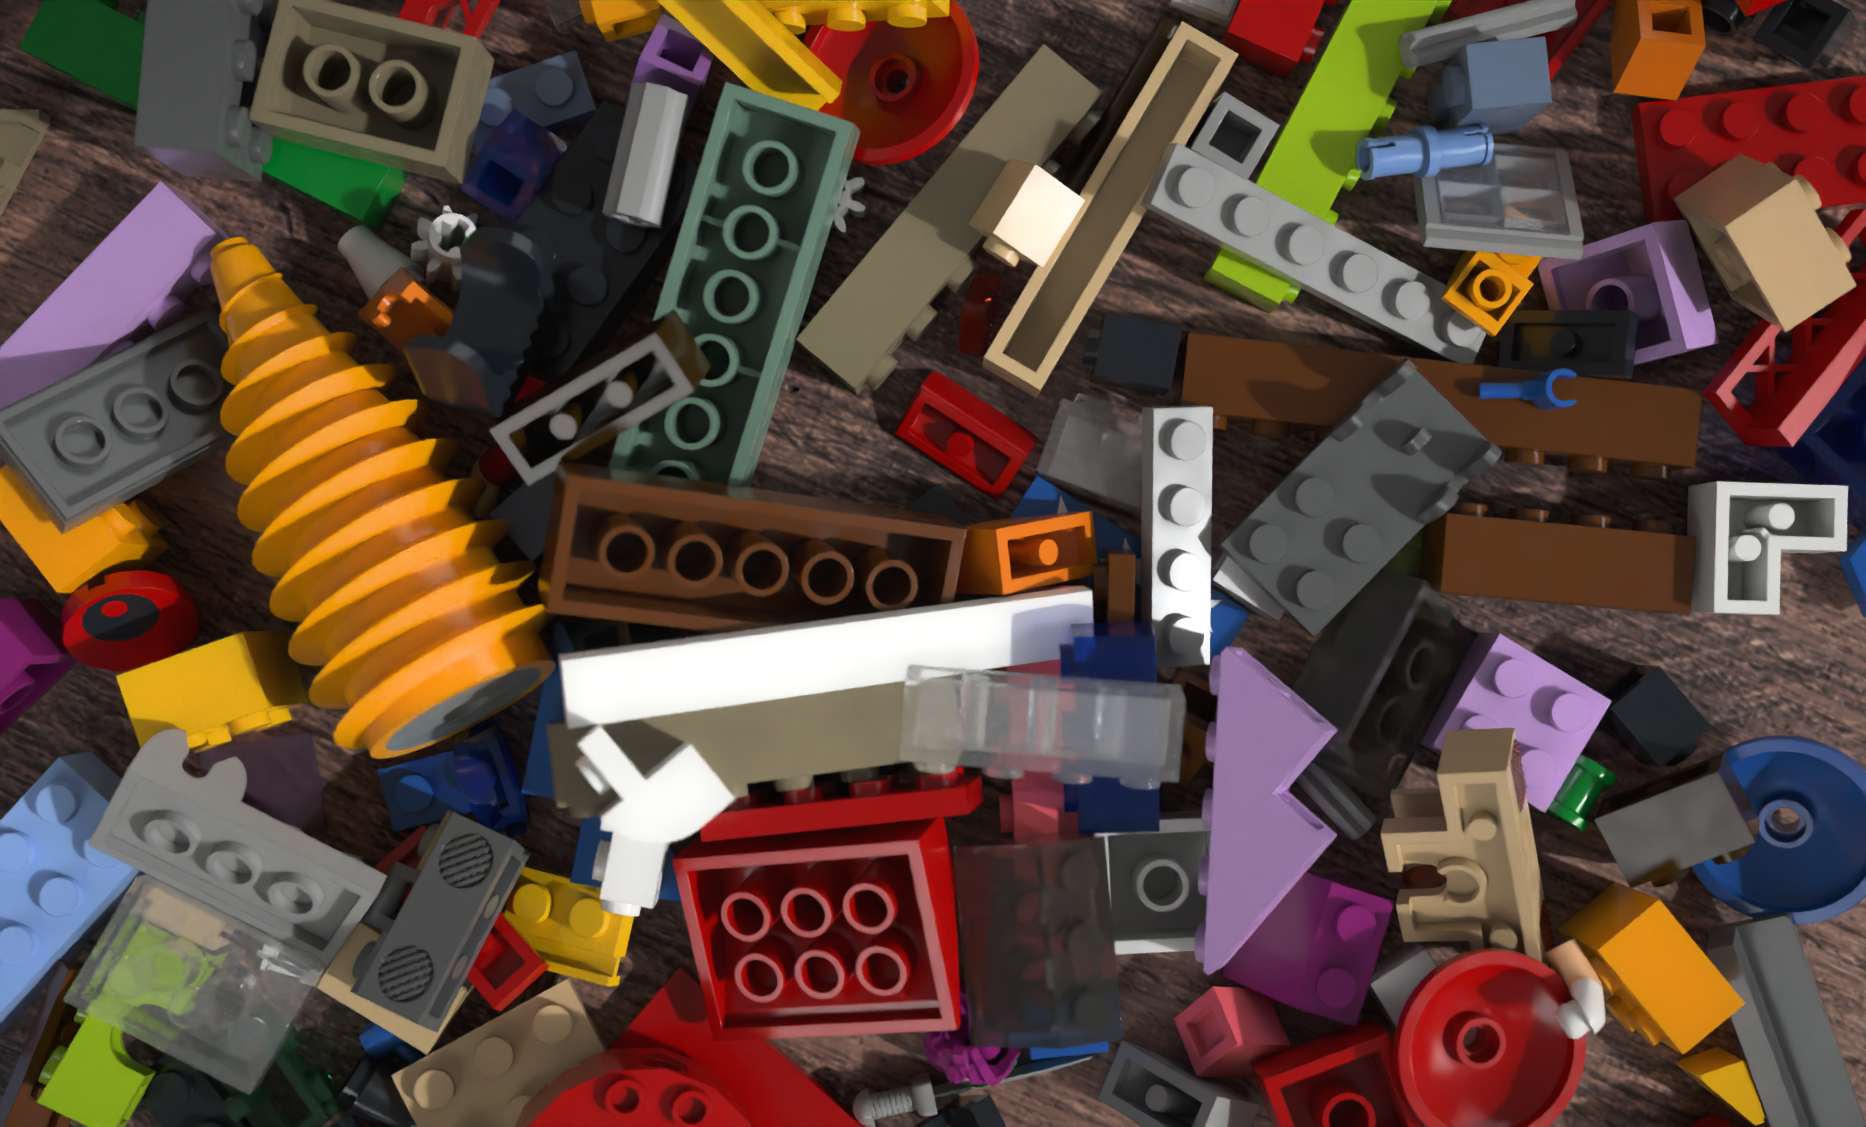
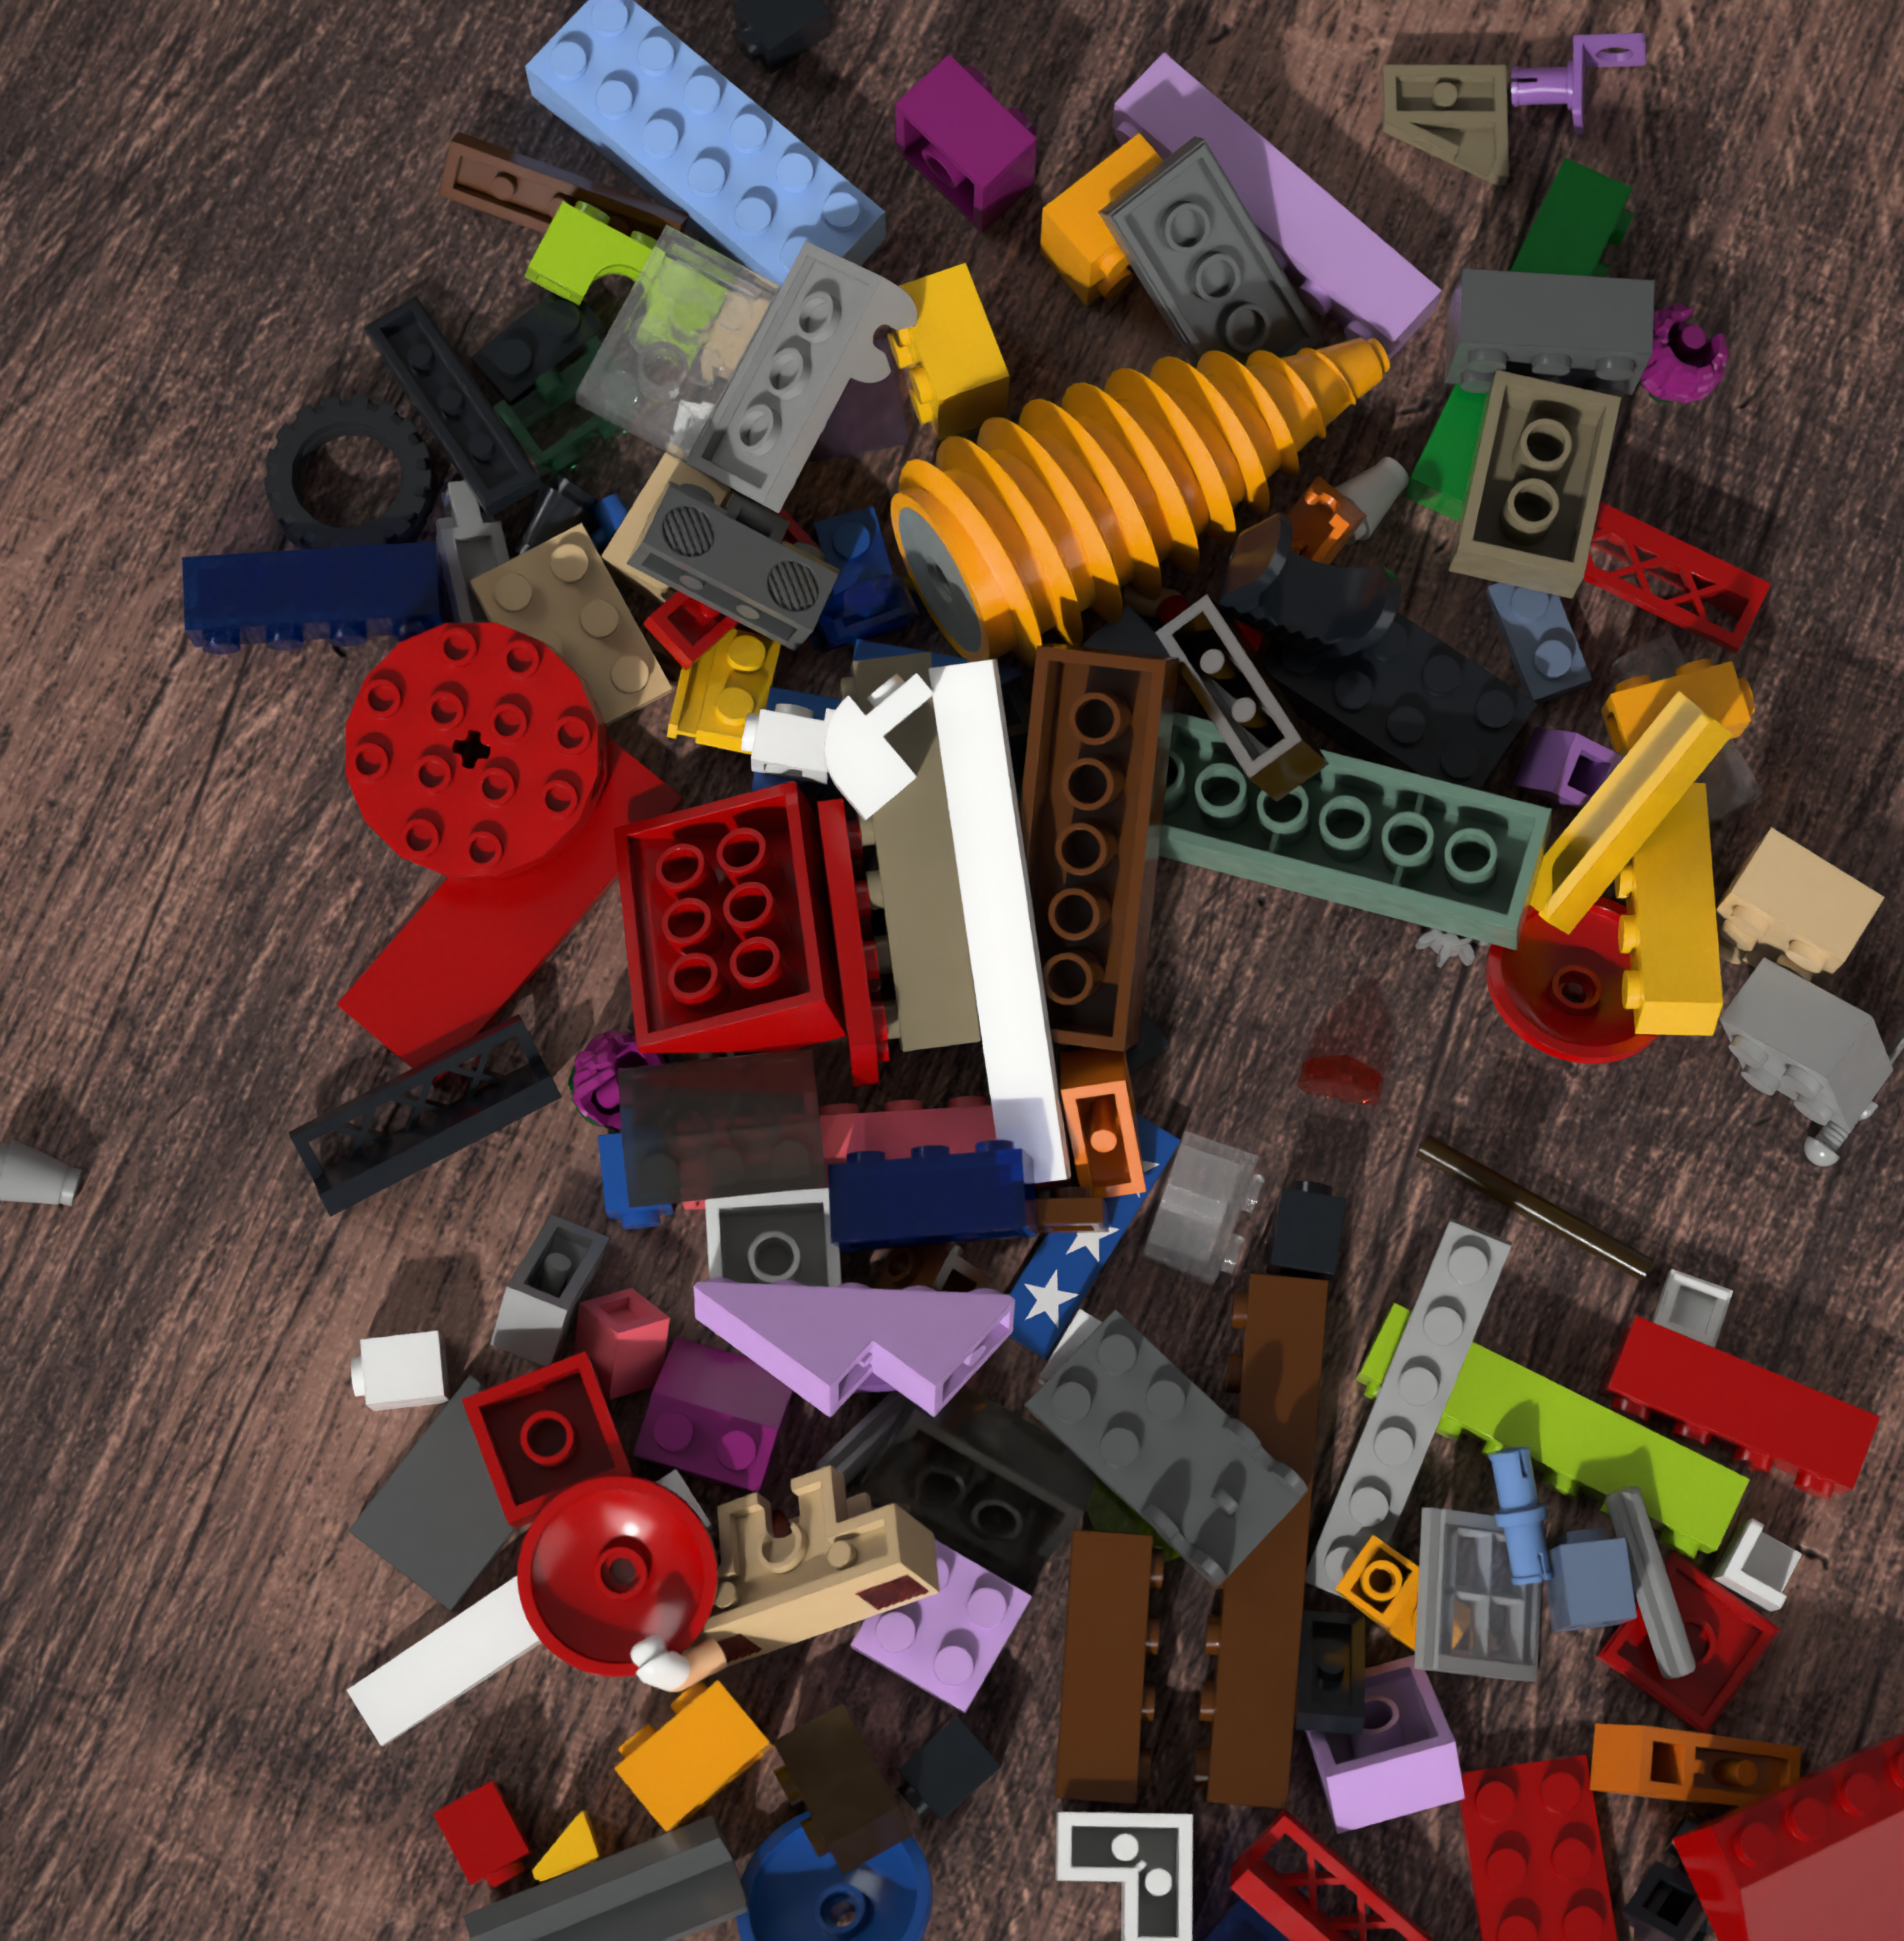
camera: 85 degrees right, 10 degrees down
red tile [60,570,200,671] -> none
white gear [410,205,478,291] -> none
clear blue brick [460,108,570,225] -> none
light grey axle [602,82,690,228] -> none
dark tan brick [796,44,1103,396] -> none
light grey sword [853,1054,1095,1127] -> none
red slope [893,371,1038,502] -> none
clear brick [900,665,1186,789] -> none
brick [968,158,1085,268] -> none
tan brick [982,21,1238,398] -> none
plate [1140,405,1213,669] -> none
light grey brick [1186,92,1280,180] -> none
blue hand [1478,368,1577,411] -> none
green bush [1546,754,1617,833] -> none
tan brick [1673,153,1857,332] -> none

